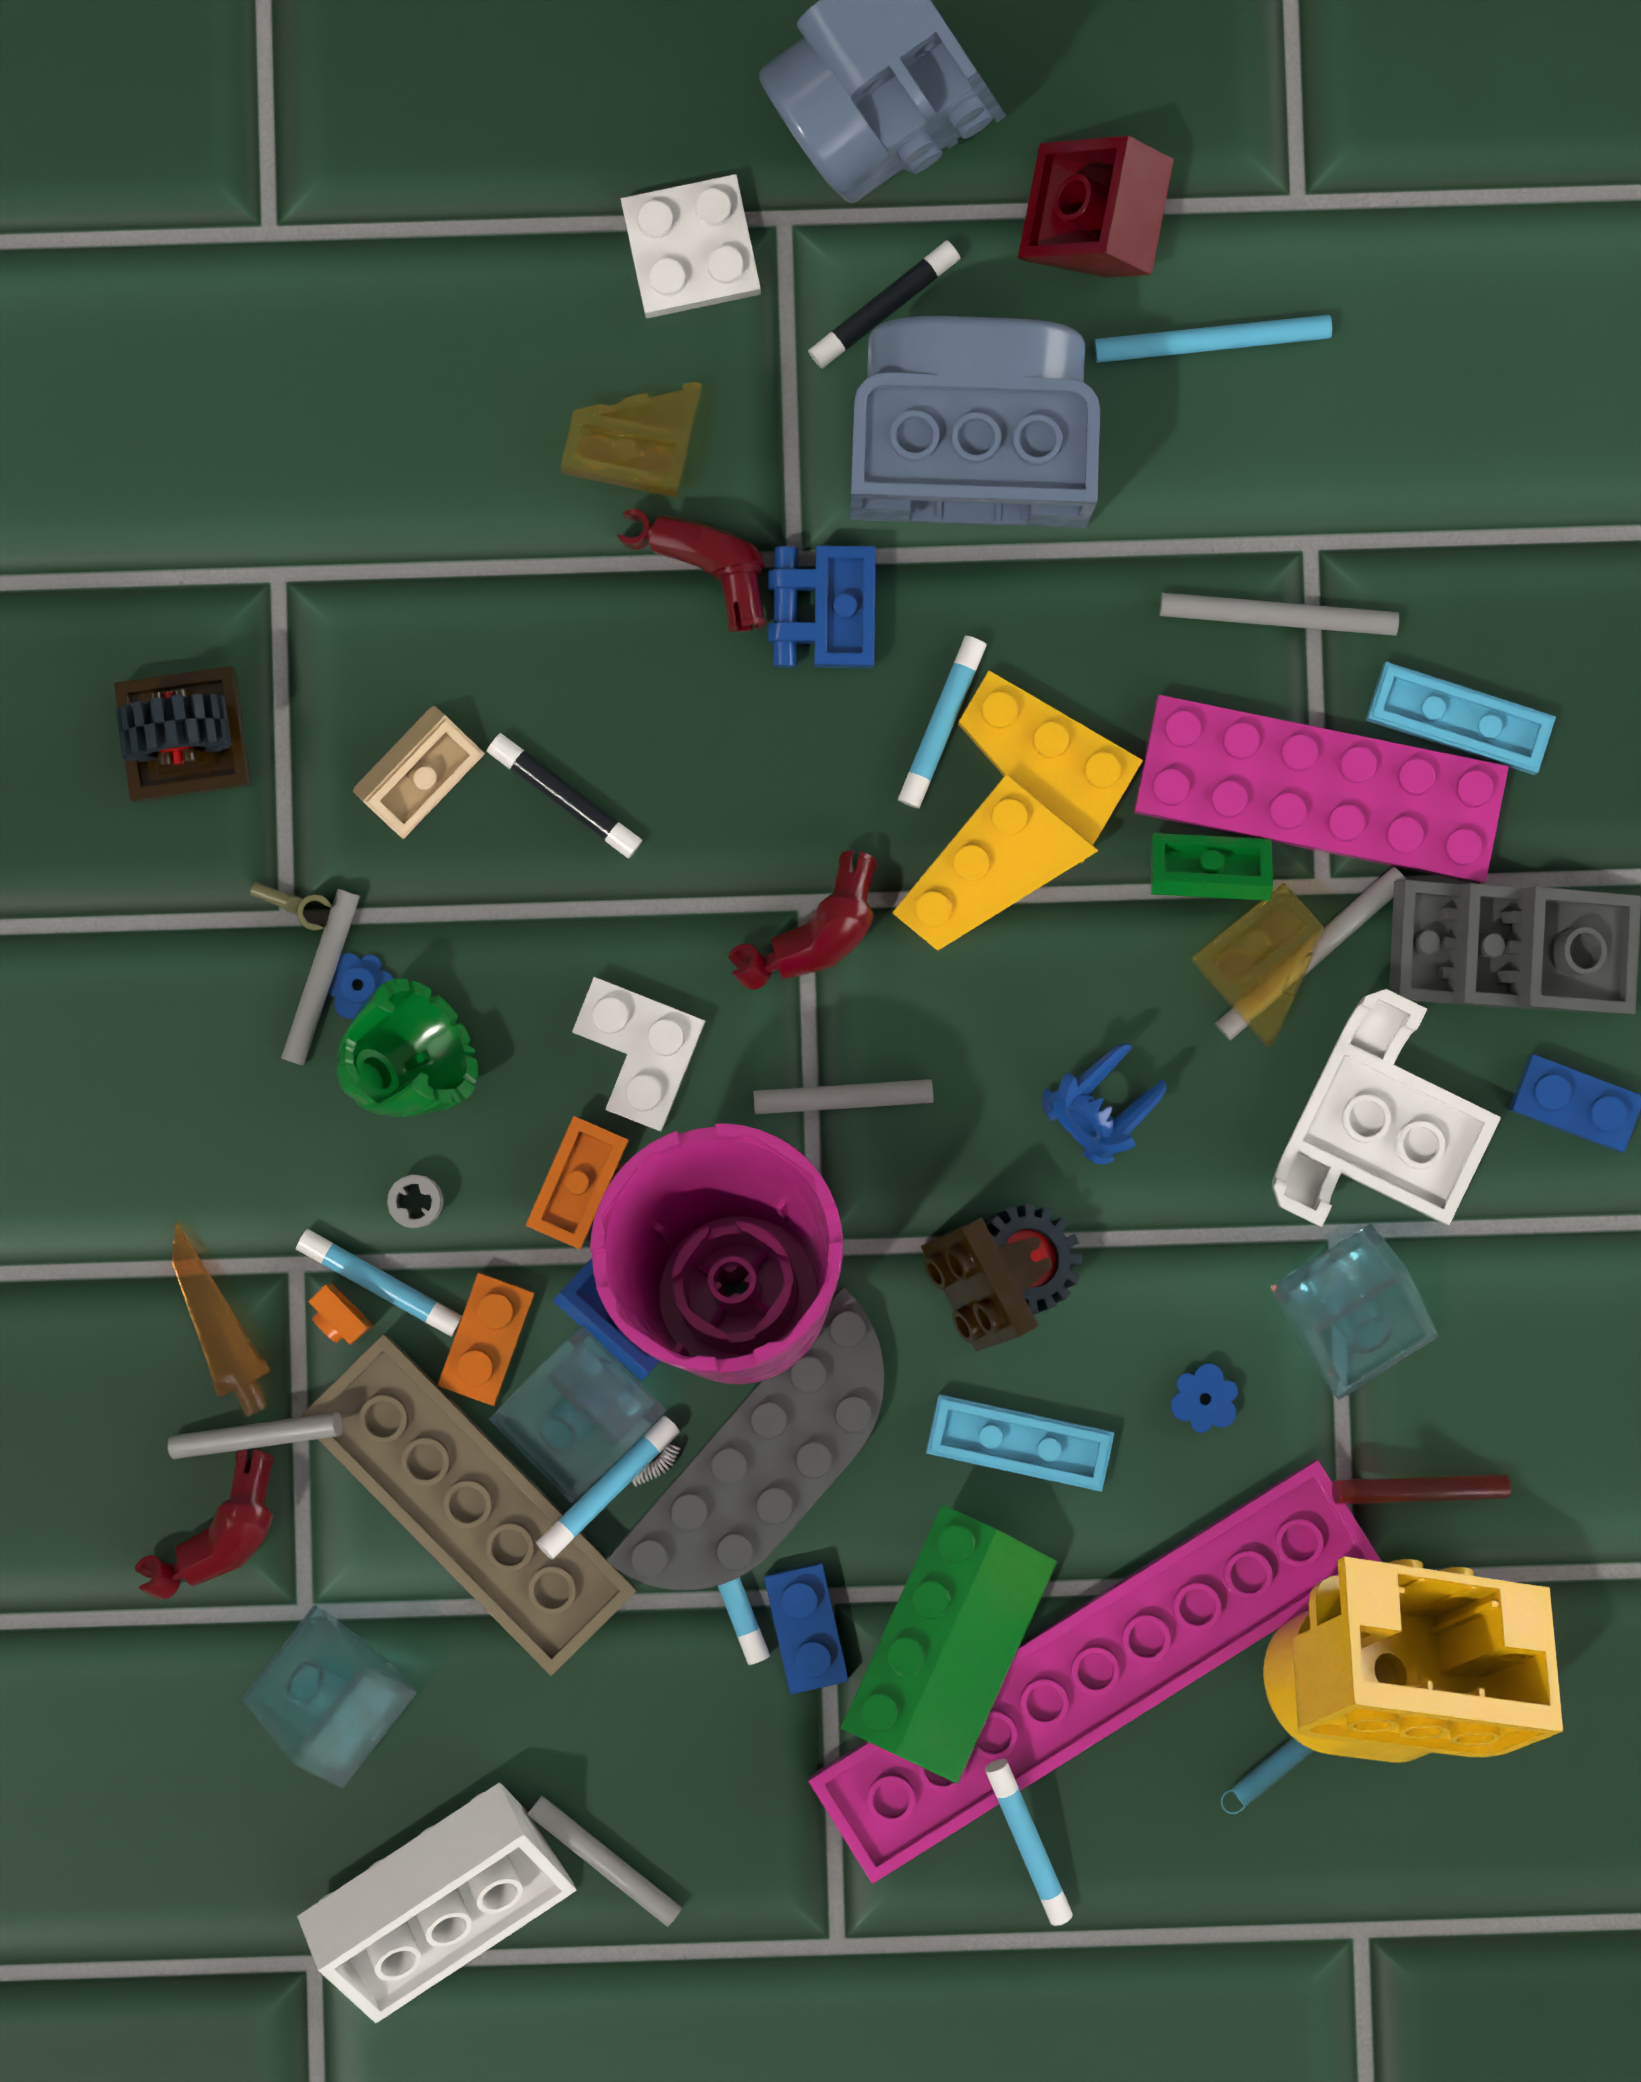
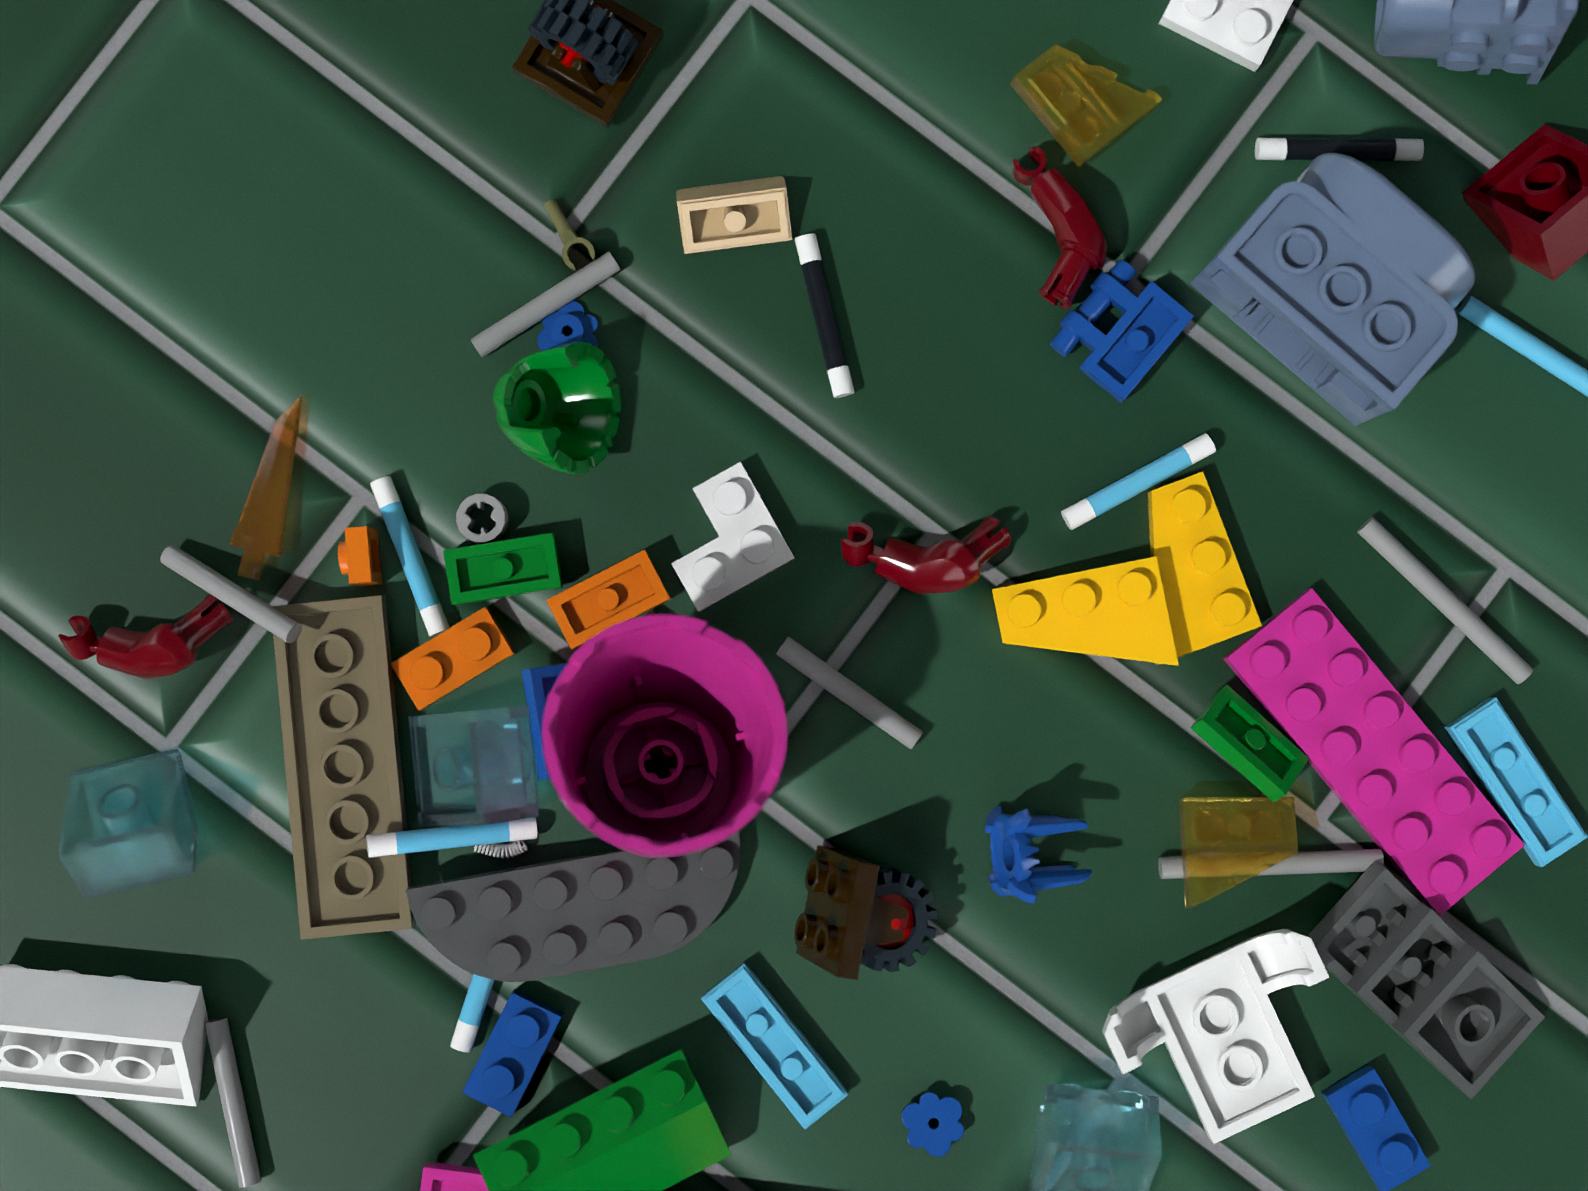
camera: 40 degrees right, 0 degrees up
none -> green plate [443,532,564,606]

